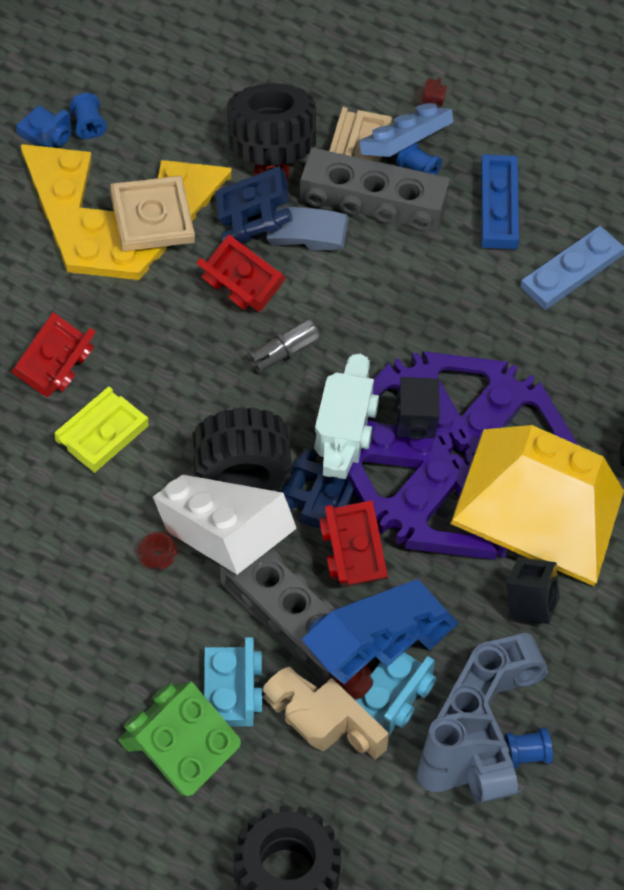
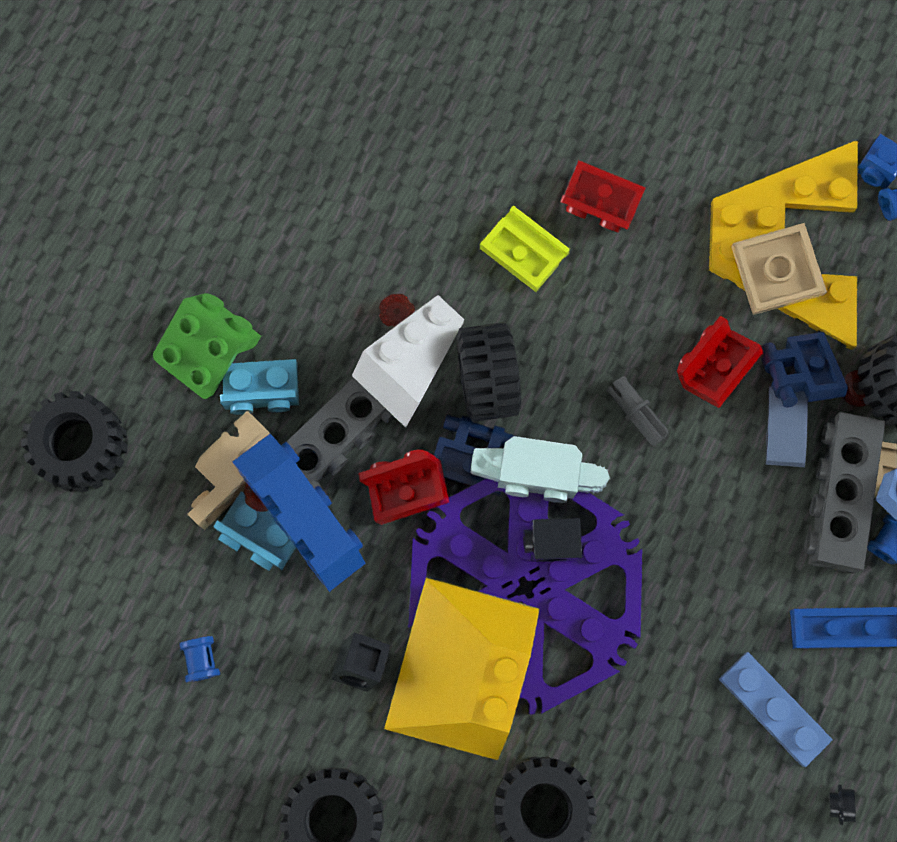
camera: 90 degrees right, 20 degrees up
sand blue connector [416,633,548,804] -> none

